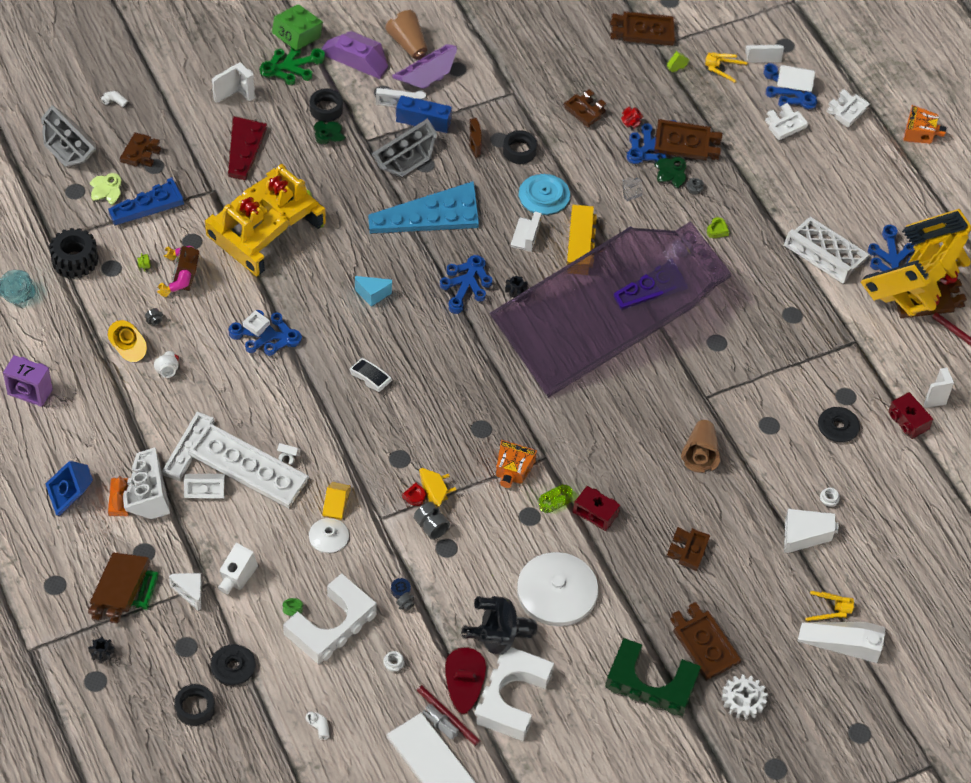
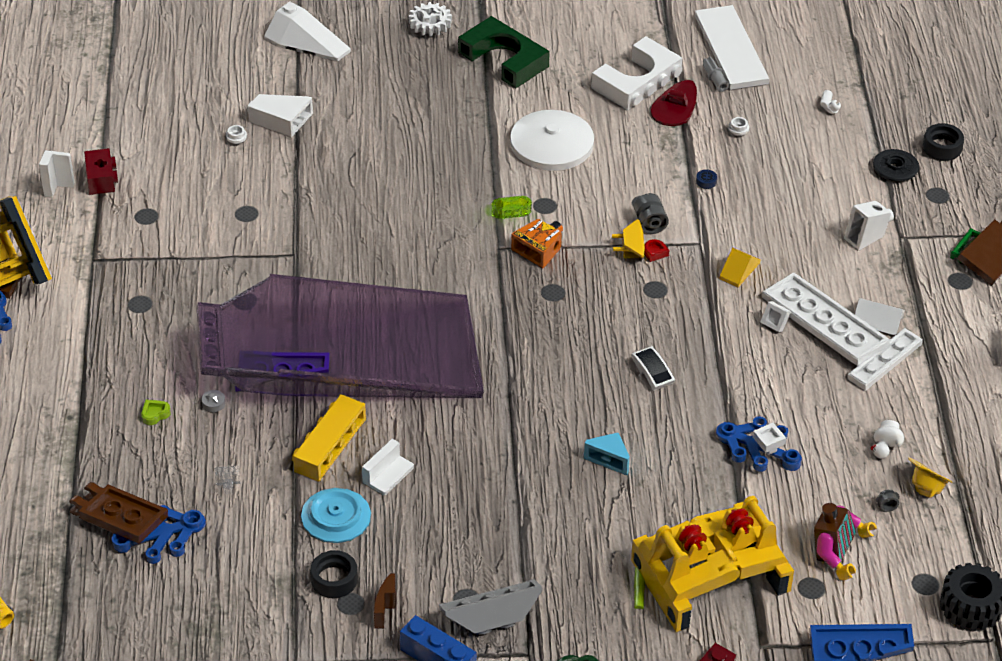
camera: 155 degrees left, 10 degrees down
orange tile [108,476,129,516] -> none
white wedge [123,447,170,519] -> none
lime plate [137,253,151,271] -> none
white slope [169,573,202,611] -> none
white arch [283,573,376,665] -> none
bright green tile [283,598,303,616] -> none
white dish [309,518,349,554] -> none
dark azure wing [368,181,479,234] -> none
dark grey plate [396,592,415,611] -> none
dark red bar [416,685,481,746] -> none
blue plant [440,255,492,314] -> none
black piece [461,596,537,655] -> none
black gear [505,276,528,299] -> none
reddish brown plate [564,89,606,127] -> none
dark red brick [573,486,620,531] -> none
red gear [621,106,643,129] -> none
dark green plate [654,157,686,188] -> none
reddish brown plate [666,527,711,571] -> none
lime tile [667,51,689,72] -> none
reddish brown tile [670,602,741,681] -> none
medium nougat cone [681,420,720,473] -> none
dark grey plate [686,178,704,194] -> none
white fence [784,217,870,284] -> none
yellow plant [805,591,854,621] -> none
black wheel [818,407,860,442] -> none

